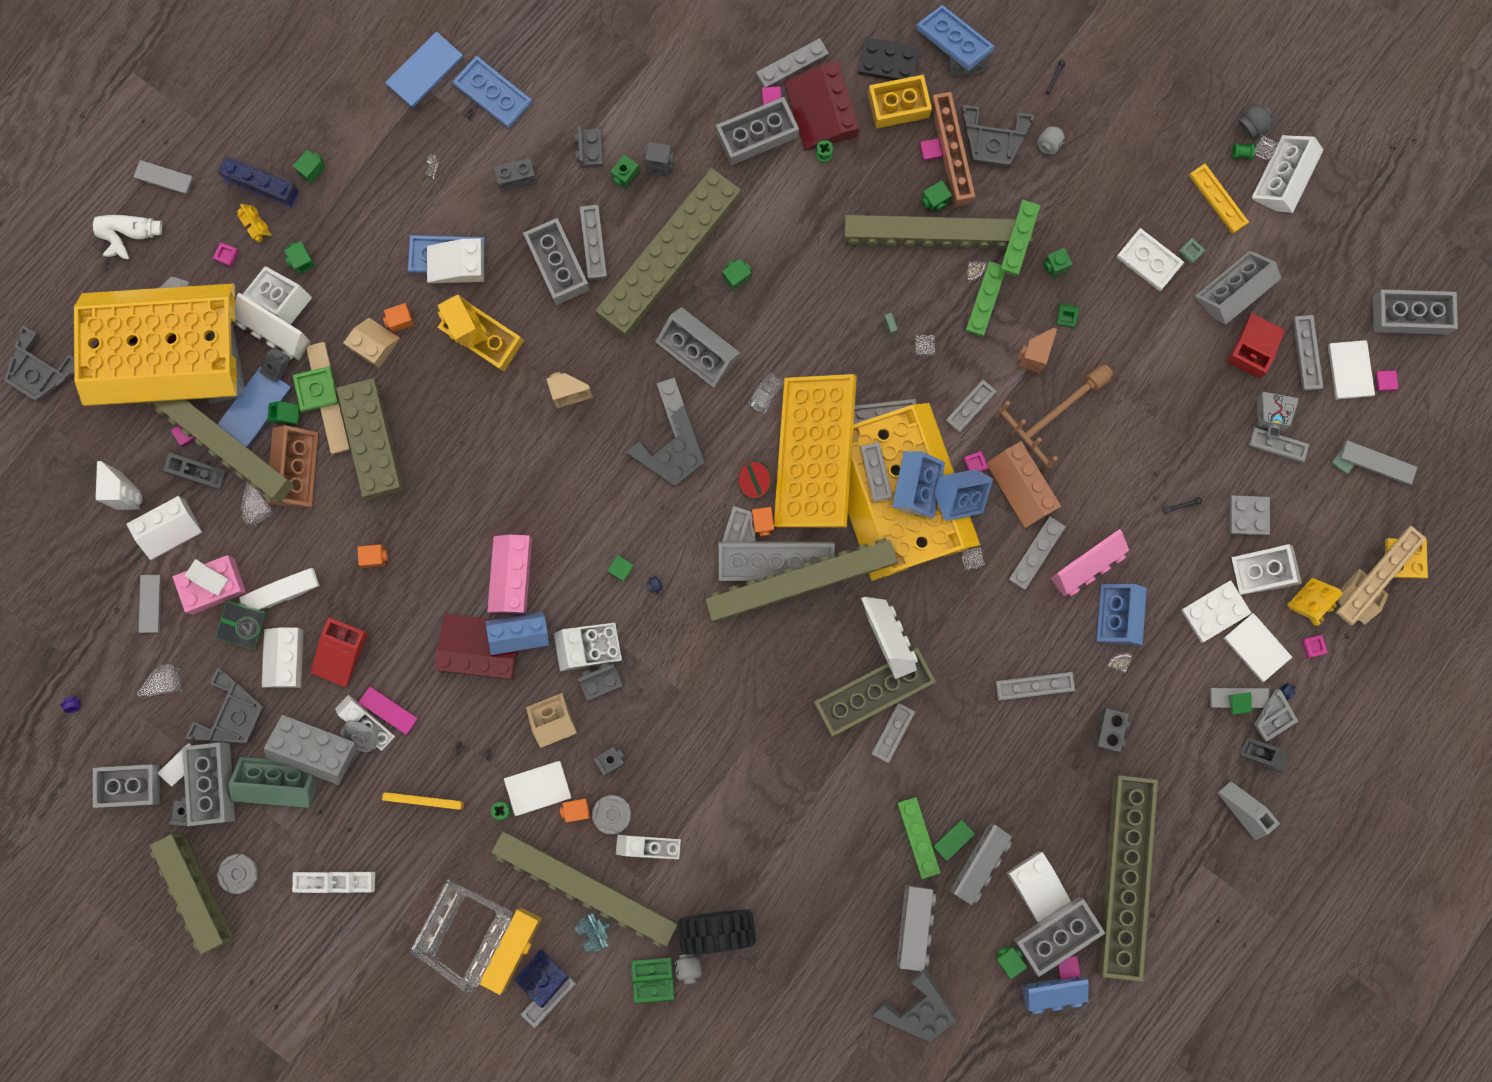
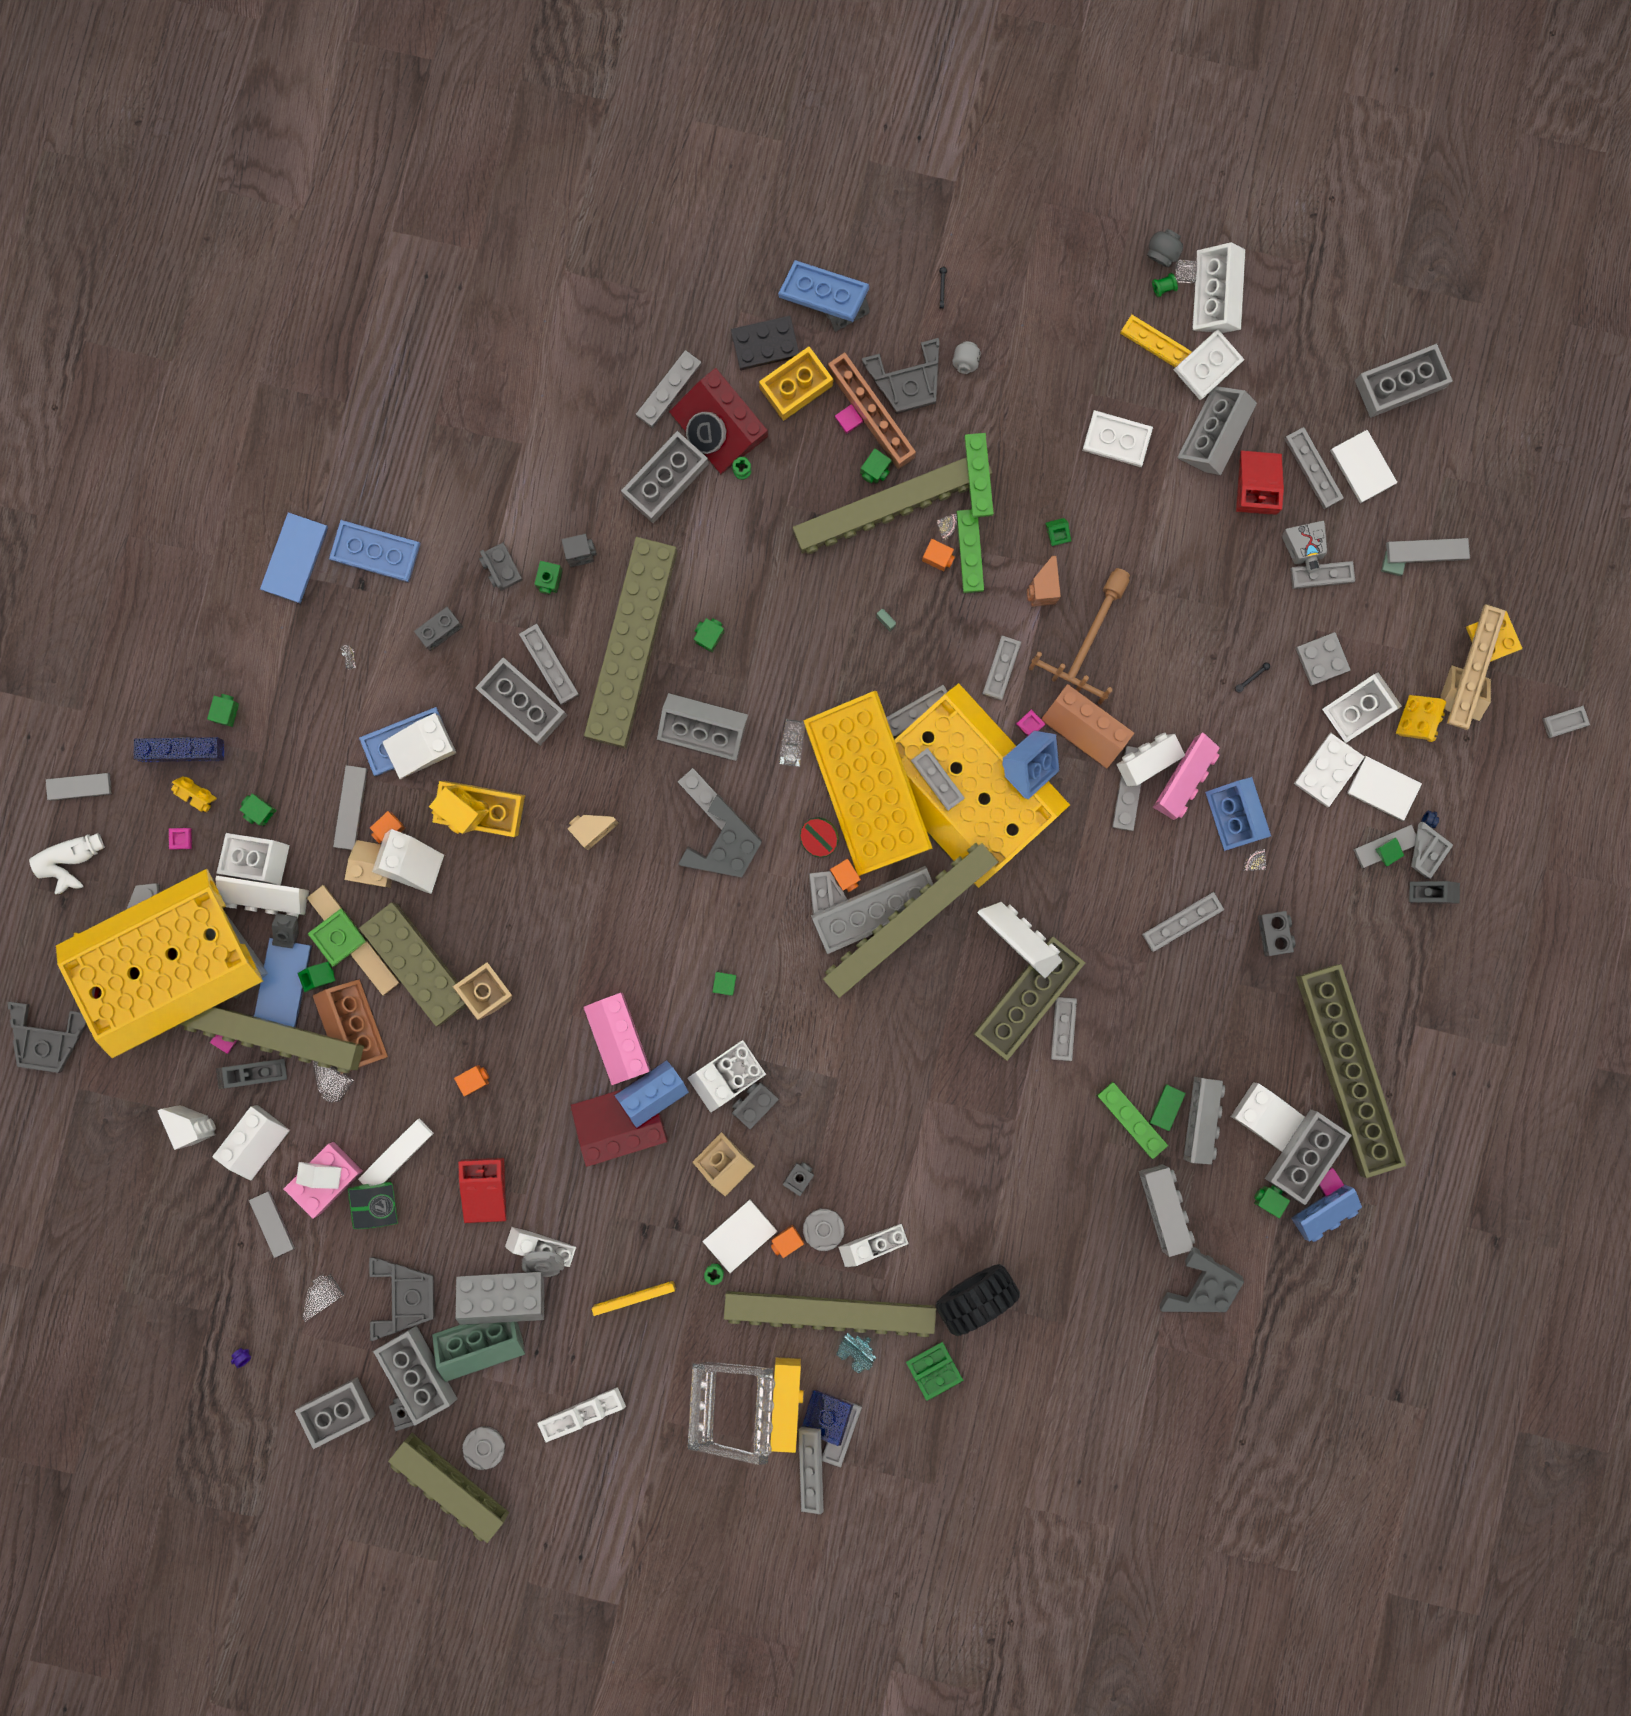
camera: 25 degrees left, 5 degrees up
white slope [157,743,191,787] -> none
white slope [262,628,304,688] -> none
dark pink tile [359,687,418,735] -> none
dark blue plate [647,576,663,594] -> none
light grey head [675,954,702,984] -> none
dark pink tile [762,86,781,105] -> none
medium blue slope [892,451,945,518] -> none
clear plate [915,335,935,356] -> none
clear plate [961,547,985,570] -> none
green brick [1044,248,1072,278] -> none
sand green tile [1178,238,1206,265] -> none
light grey slope [1217,782,1280,840] -> none
dark pink tile [1302,635,1328,658] -> none
dark pink tile [1375,371,1398,391] -> none
none -> light grey tile [333,765,368,850]
none -> white slope [372,829,444,894]
none -> tan slope [453,962,512,1020]
none -> black tile [686,412,726,454]
none -> light grey tile [799,1427,824,1514]
none -> orange brick [922,539,955,571]
none -> white brick [1117,733,1185,786]
none -> white tile [1173,329,1244,400]
none -> light grey tile [1542,706,1590,738]

